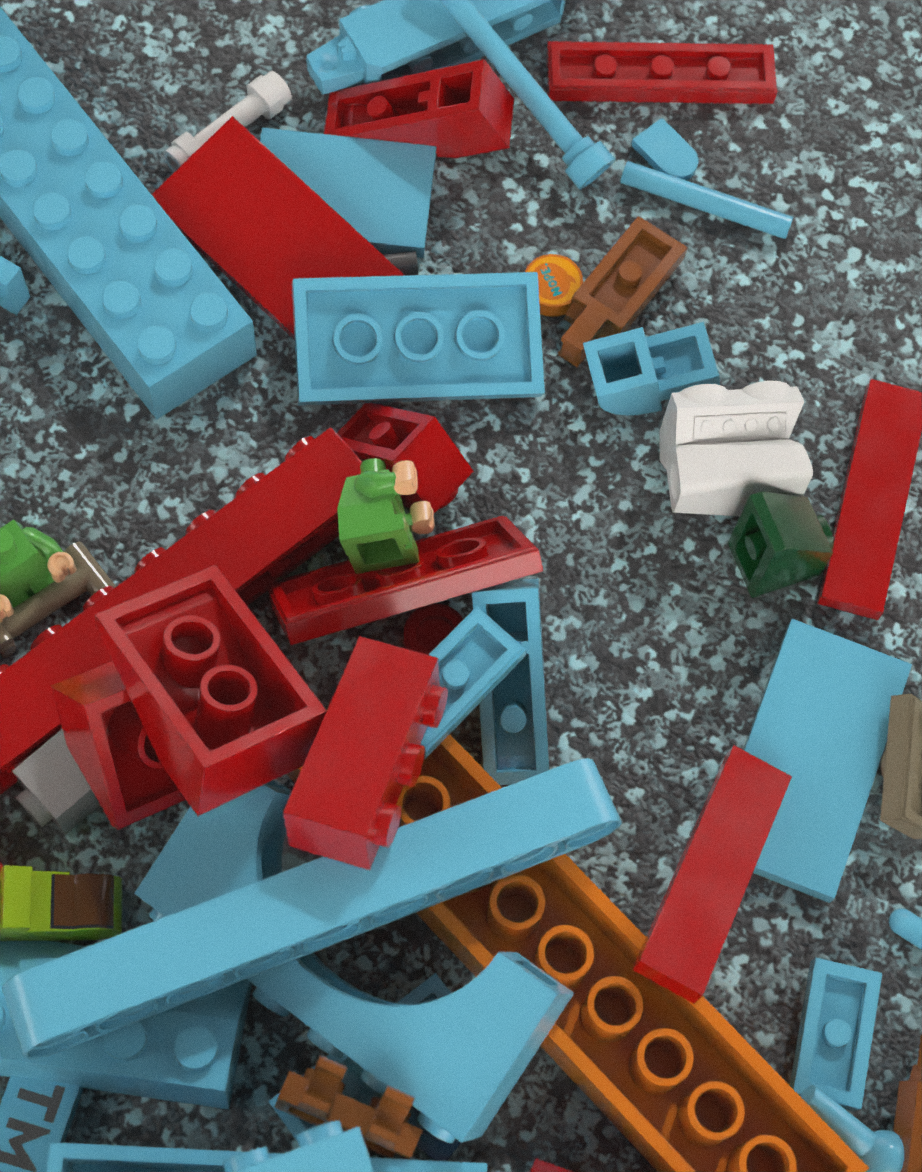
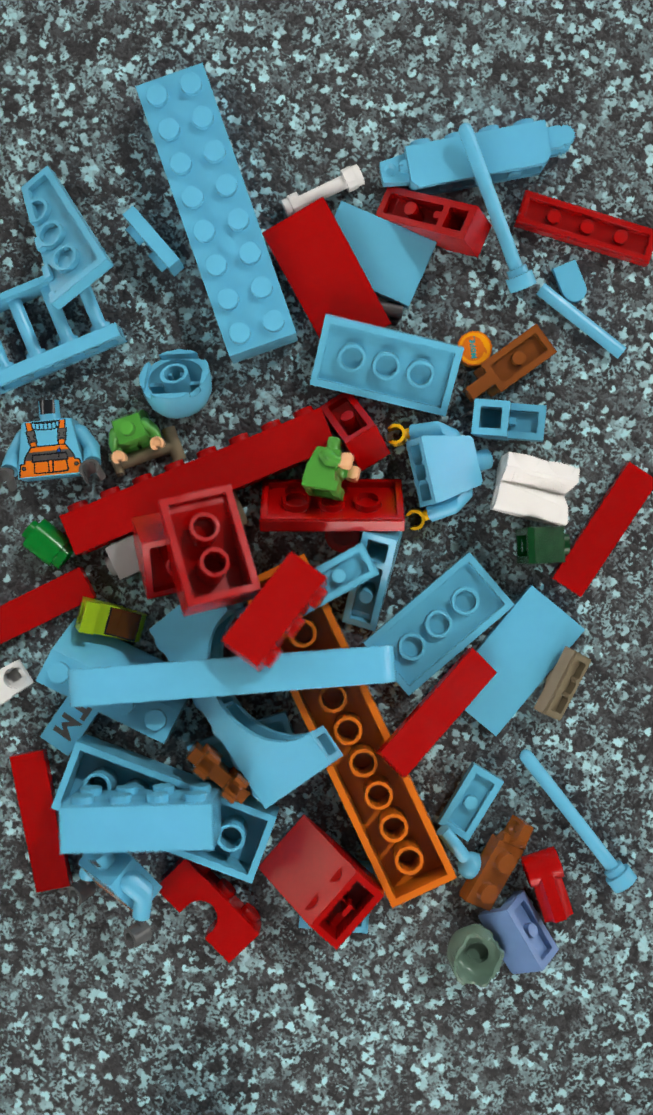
camera: 20 degrees right, 20 degrees up
none -> medium azure cylinder [139,349,212,419]
none -> medium azure plate [363,552,515,696]
none -> medium azure torso [387,421,493,530]

